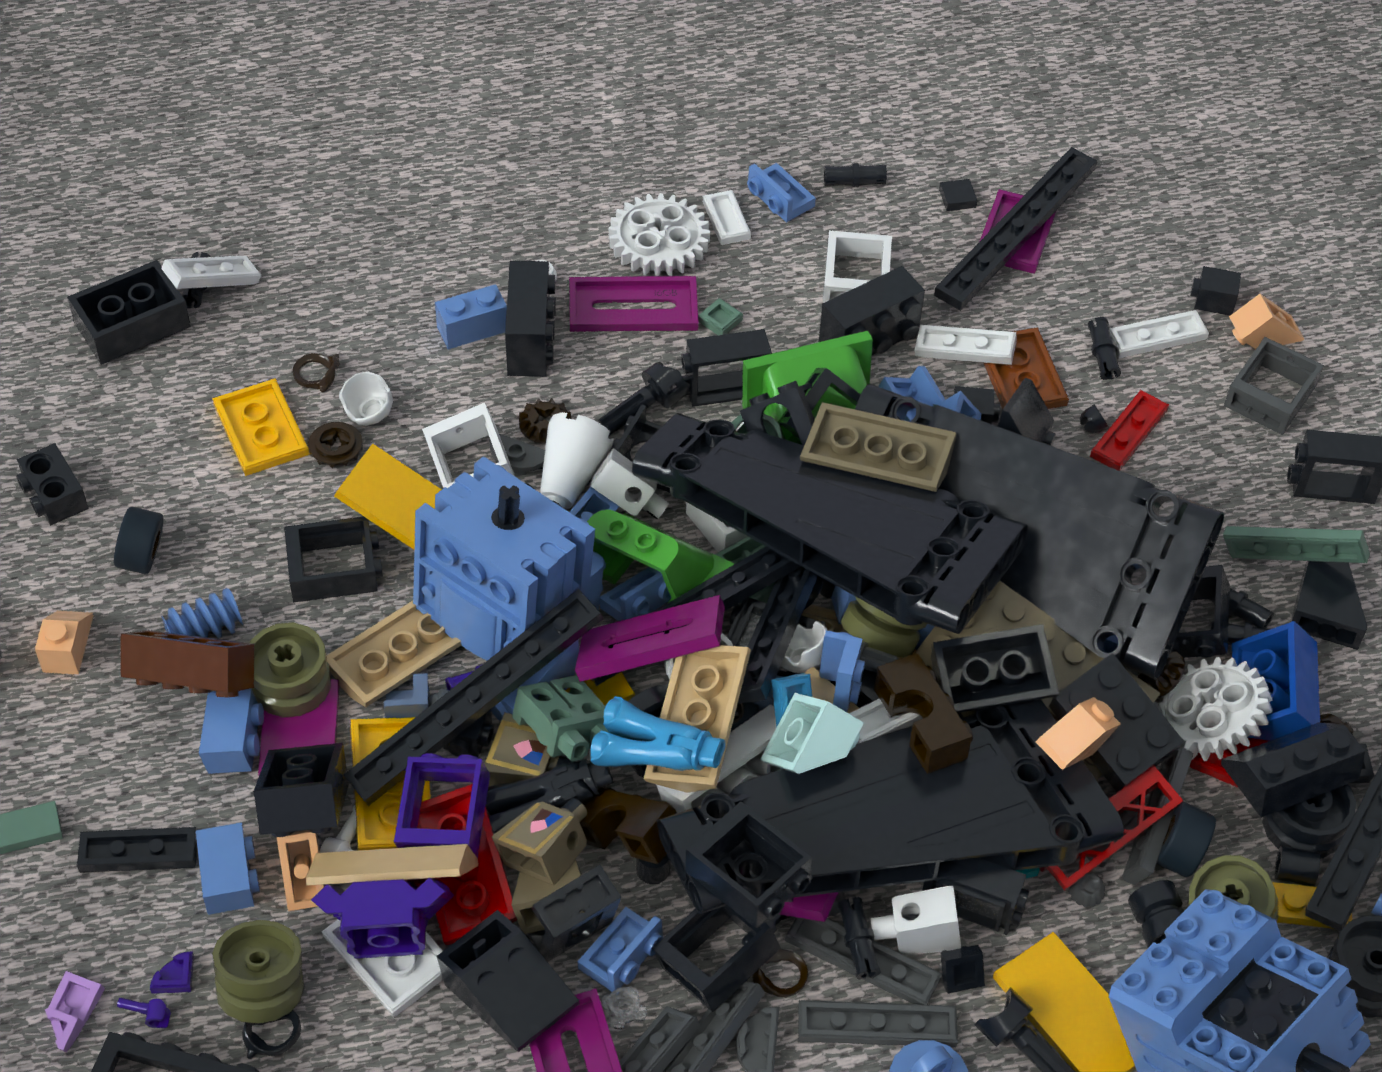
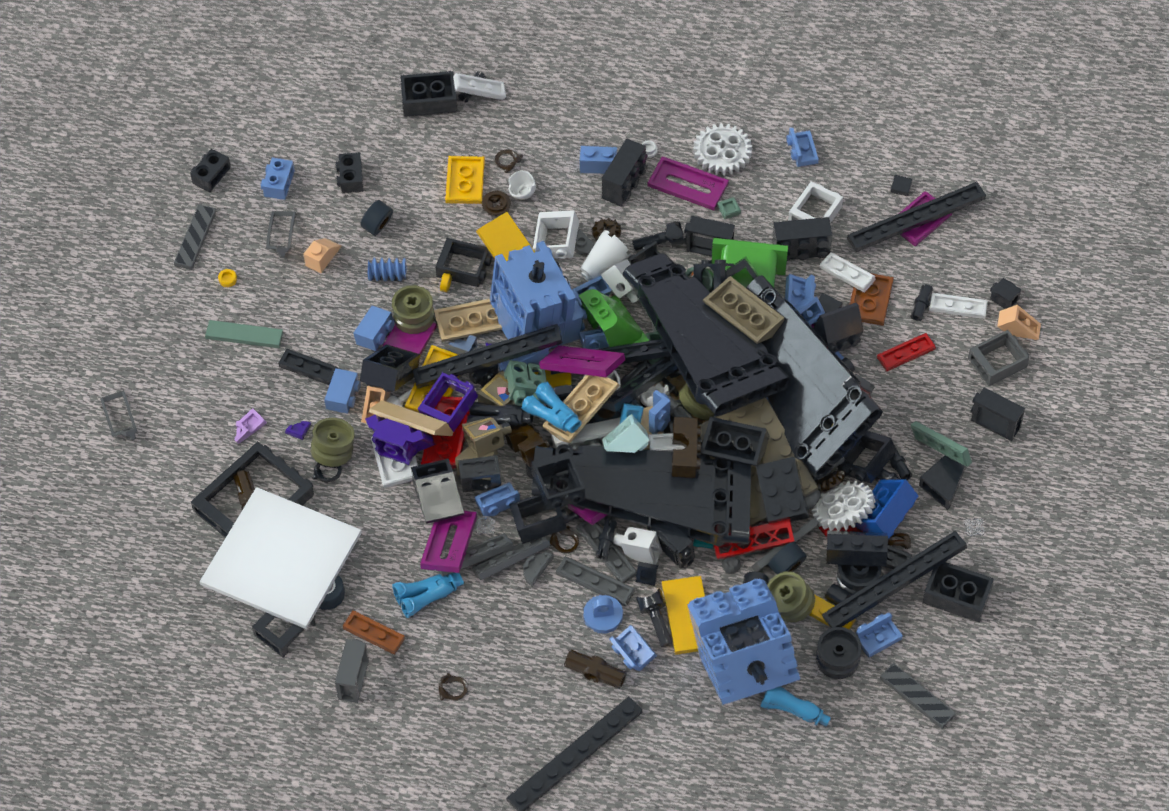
camera: 30 degrees right, 5 degrees up
dark purple hand [117,998,171,1028] -> none
reddish brown brick [121,630,254,698] -> none
white tile [703,190,751,245] -> none
black pin [824,163,887,188] -> none
light nougat slope [1036,697,1121,770] -> none
black hinge [1080,404,1108,433] -> none
none -> yellow tile [440,273,452,293]

